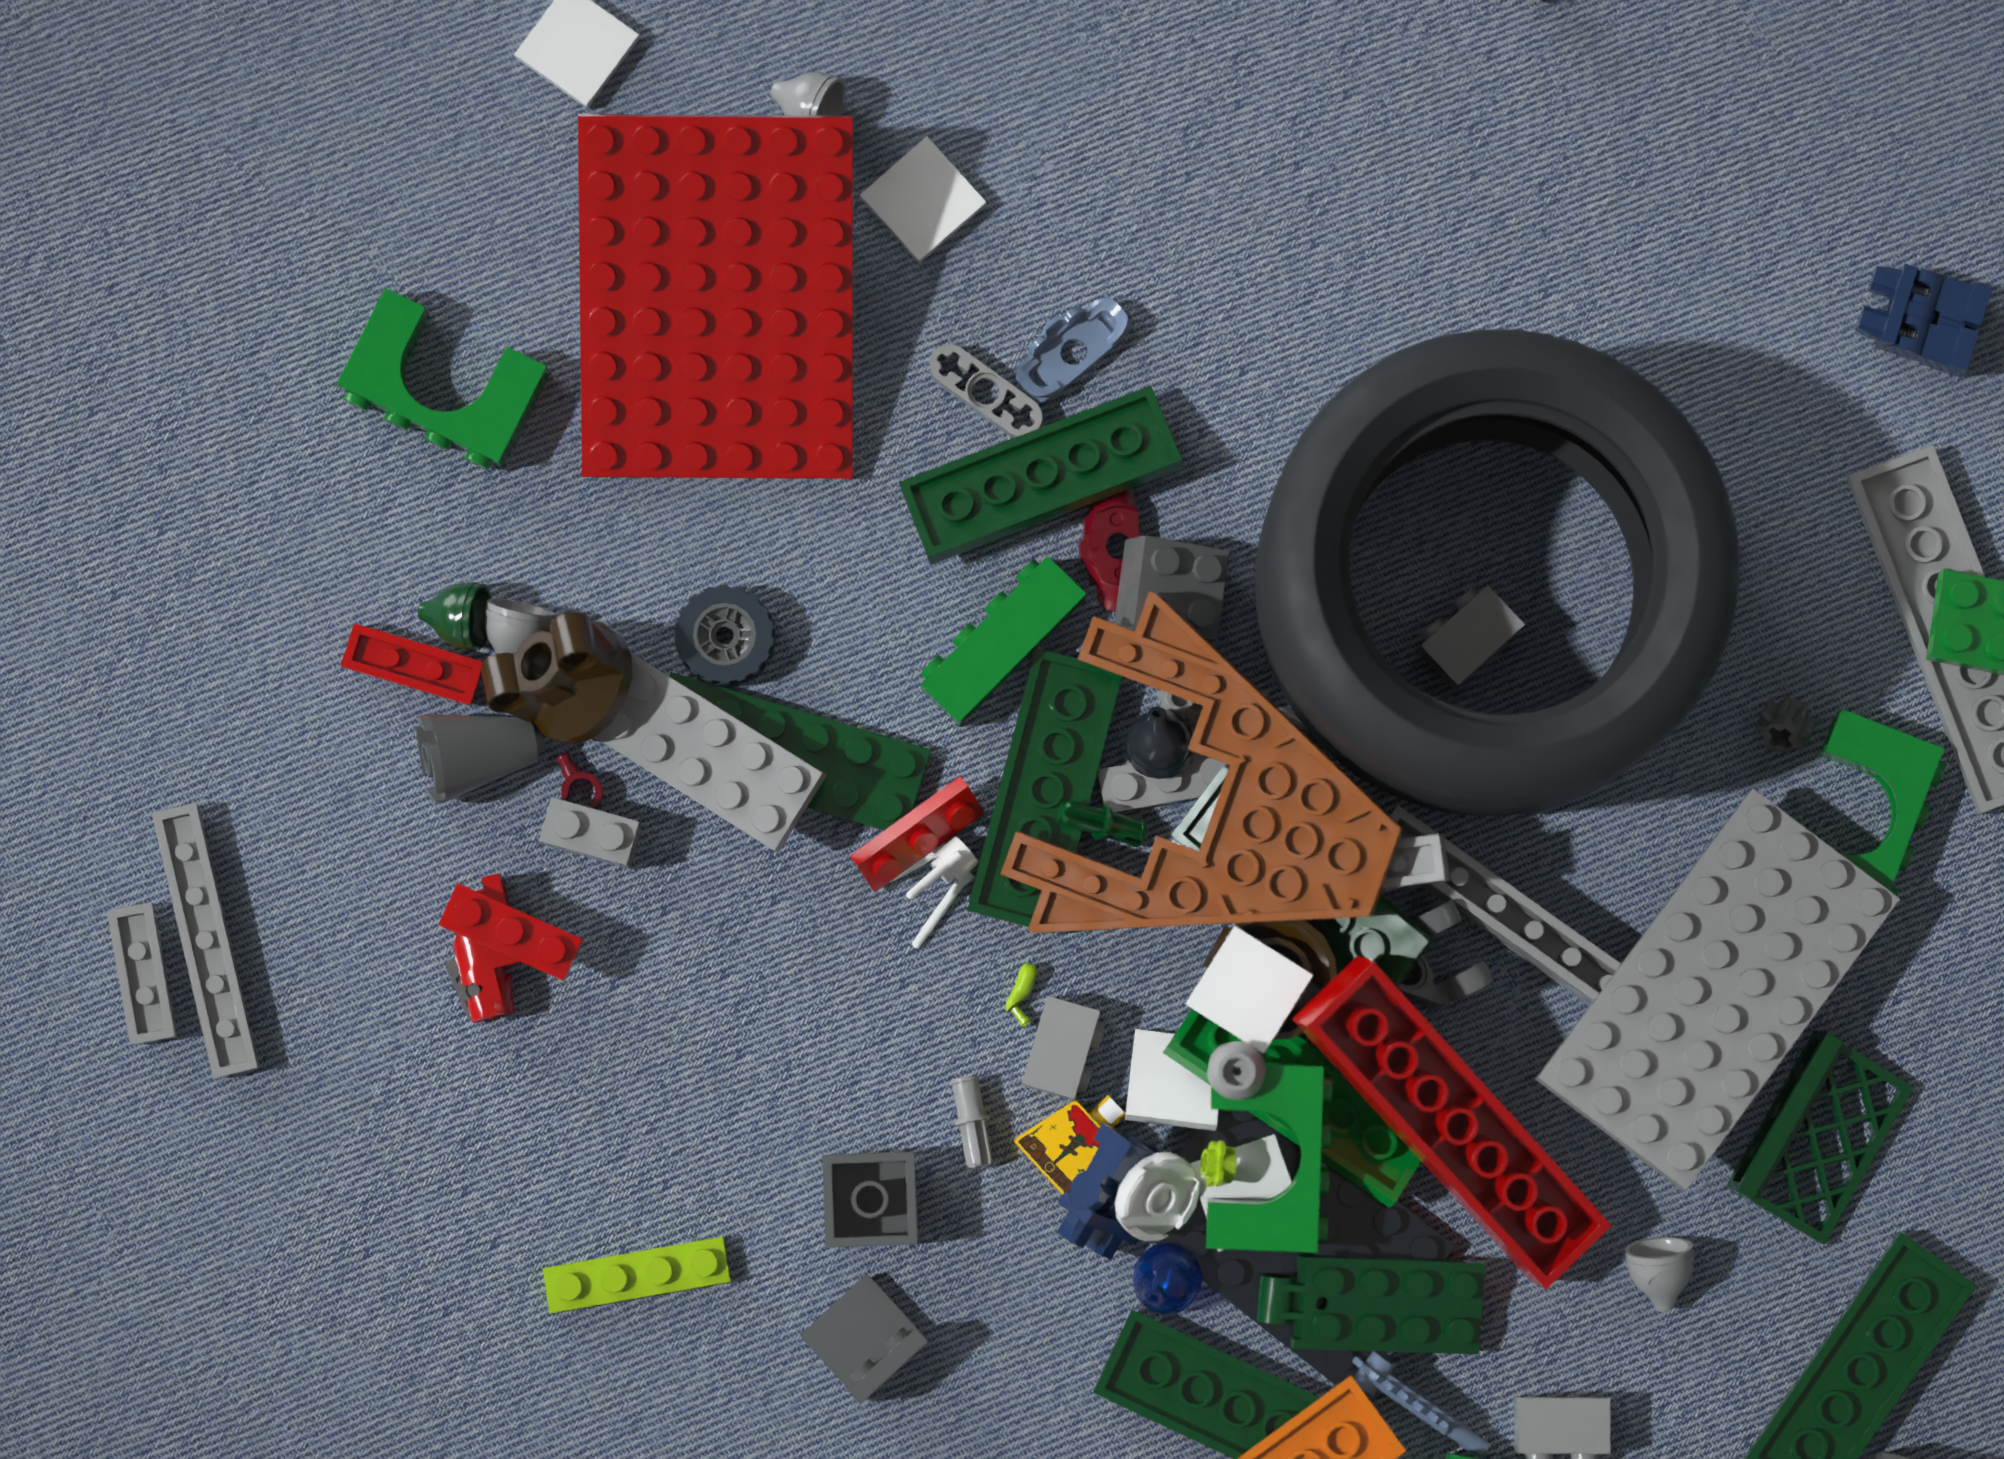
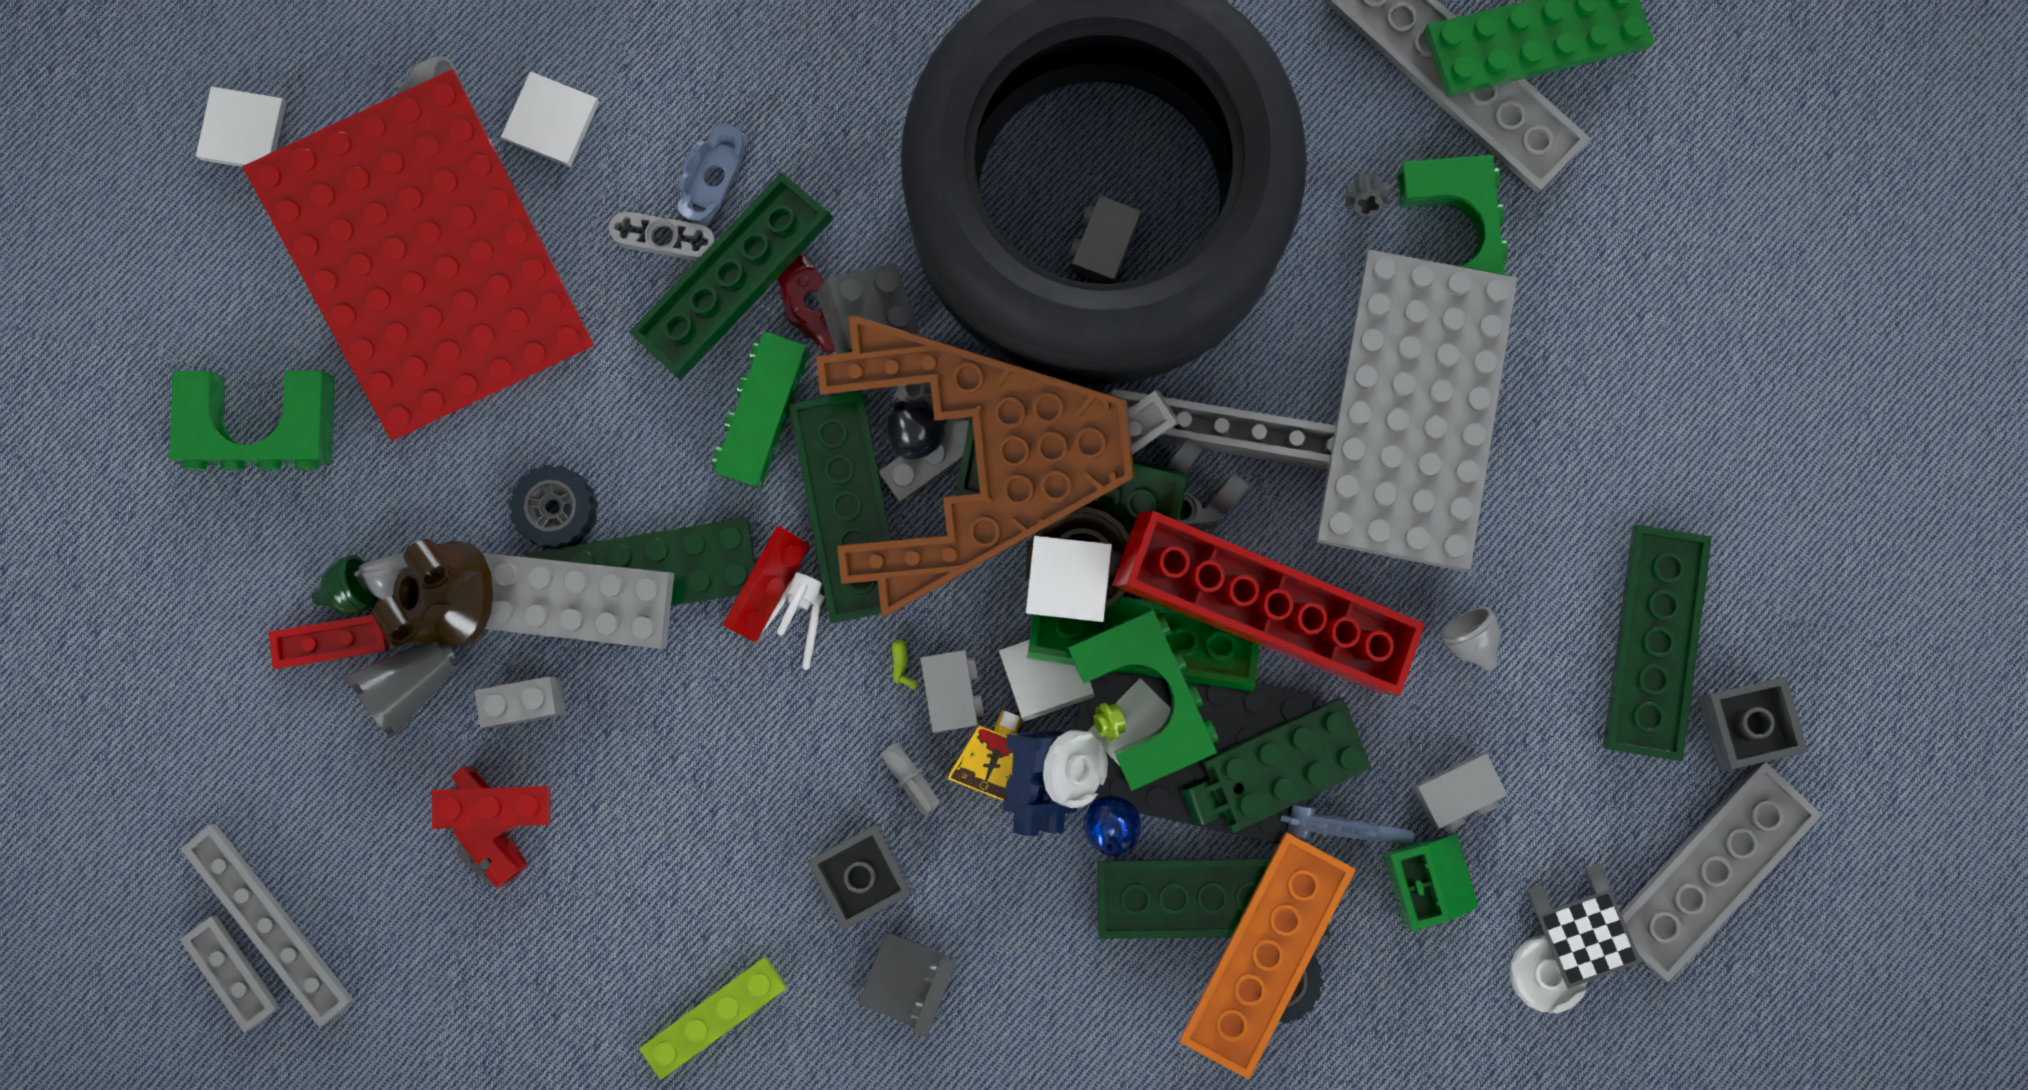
camera: 20 degrees left, 0 degrees up
dark red piece [556,752,604,809] -> none
dark green axle [1057,800,1147,847] -> none
light grey plate [1207,1041,1266,1100] -> none
dark green fence [1725,1030,1914,1245] -> none

